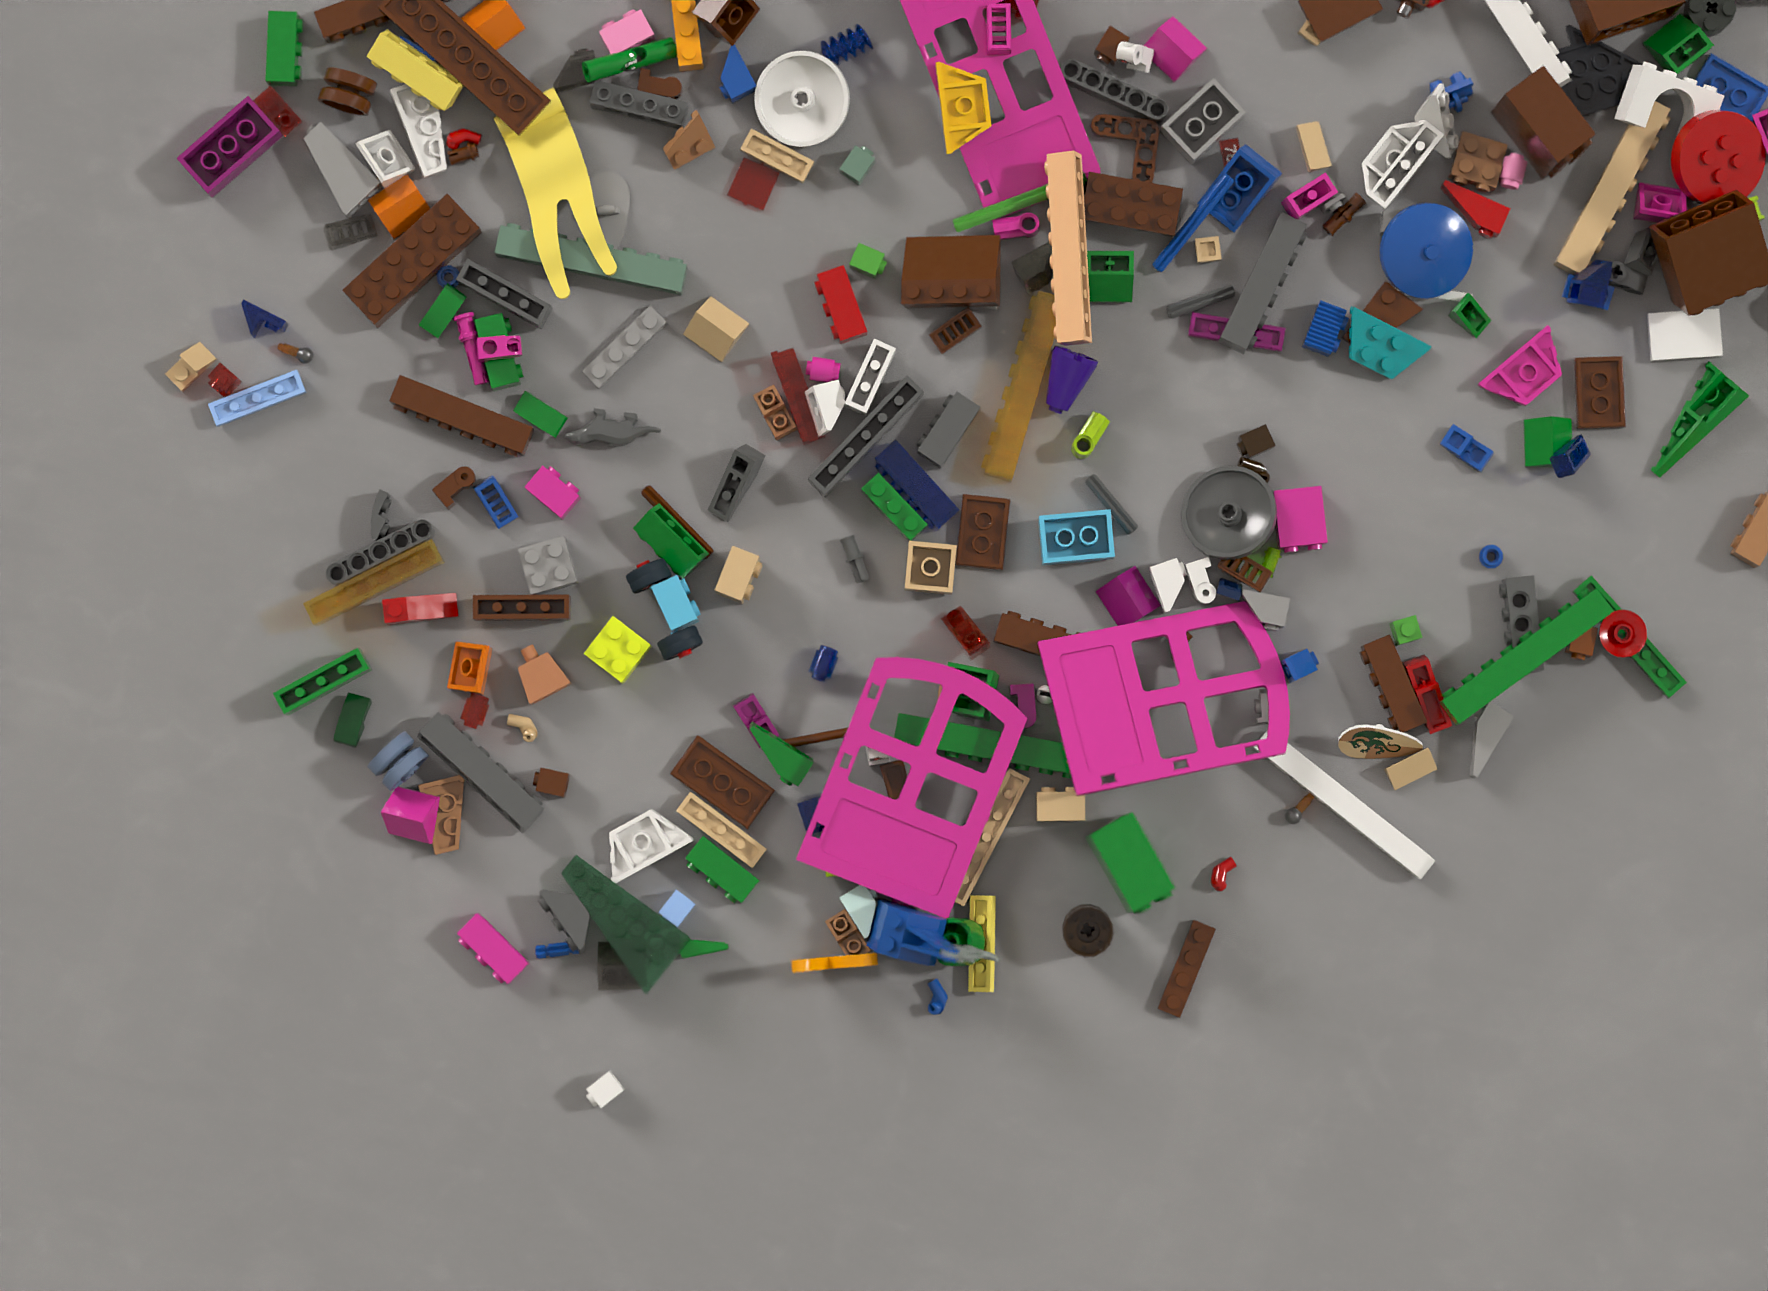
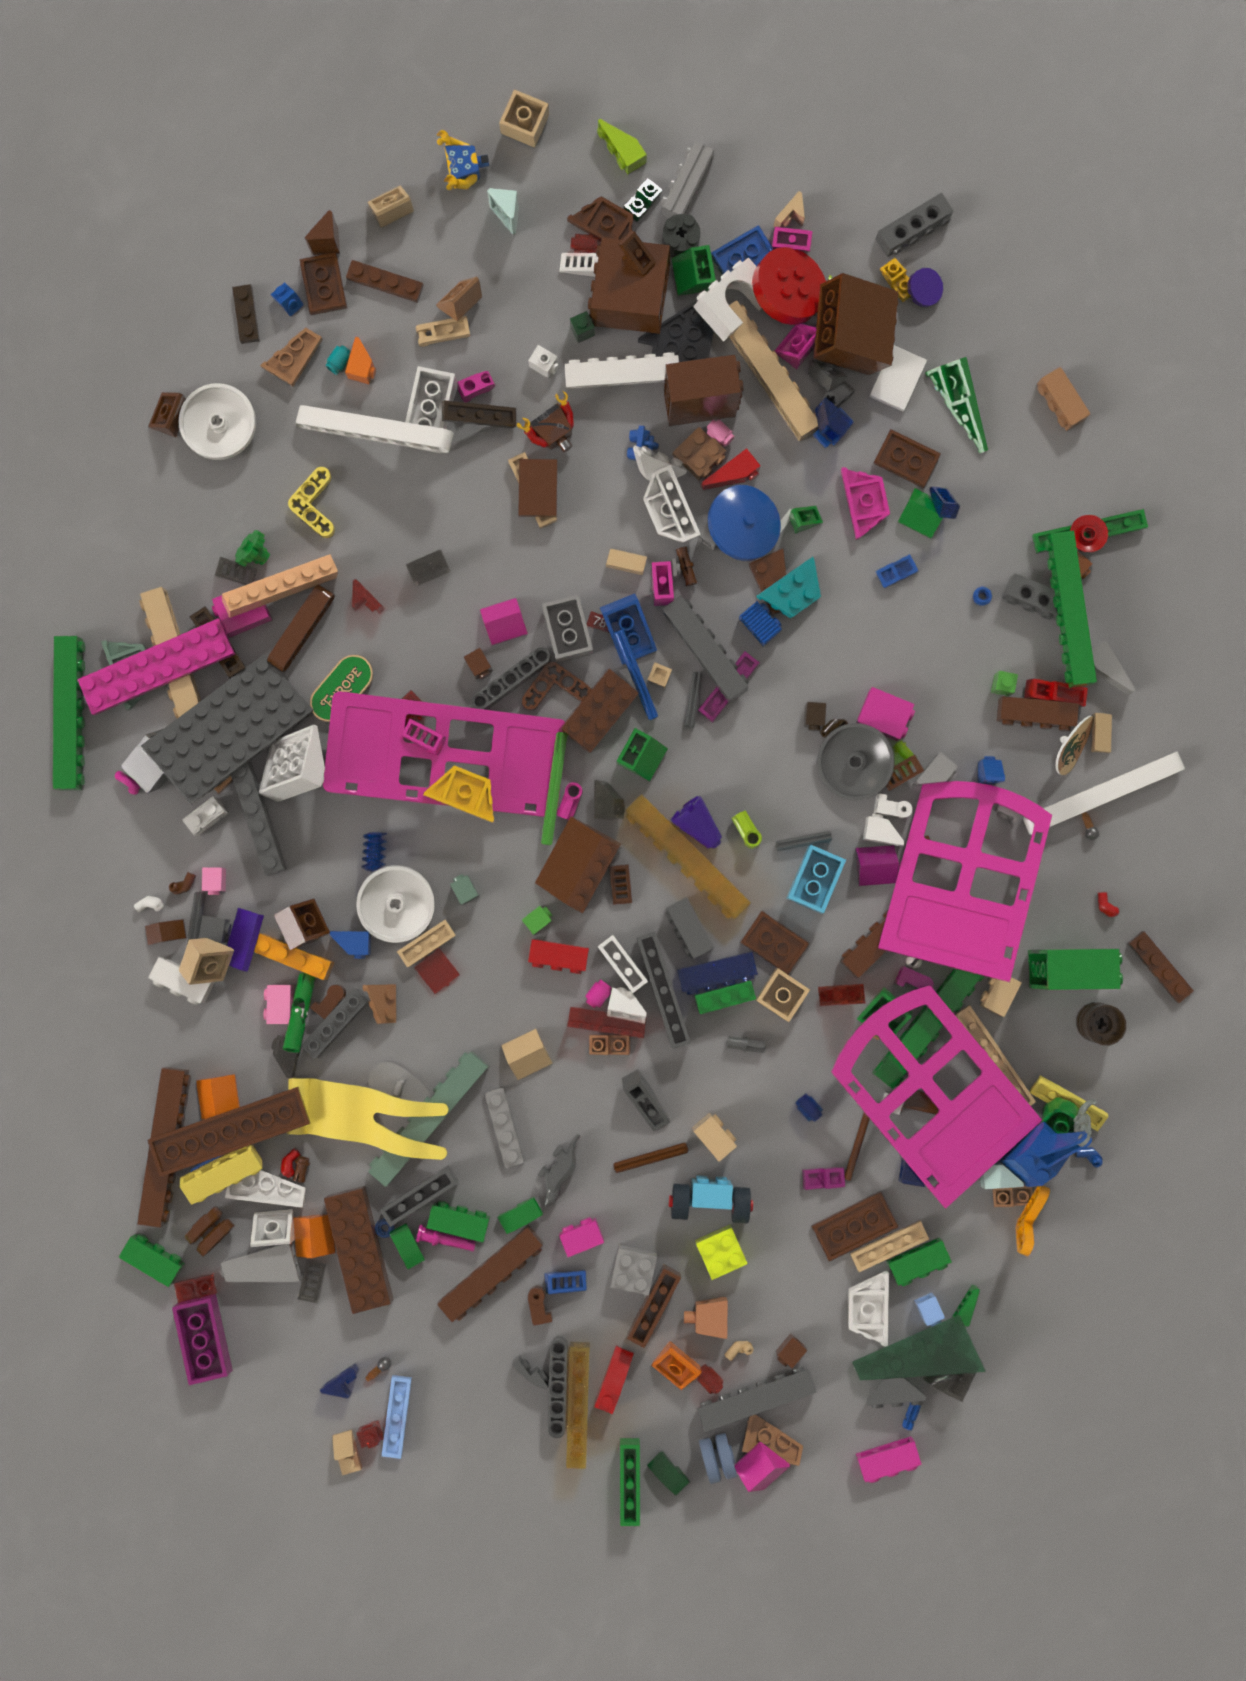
camera: 60 degrees left, 0 degrees up
dark pink leg [476,335,522,363] -> none
white brick [586,1071,625,1108] -> none
green brick [633,503,709,579] -> none
green slope [749,721,814,787] -> none
light nougat brick [1044,151,1092,346] -> none
white leg [1116,41,1154,73] -> none
dark blue tile [1216,578,1243,601] -> none

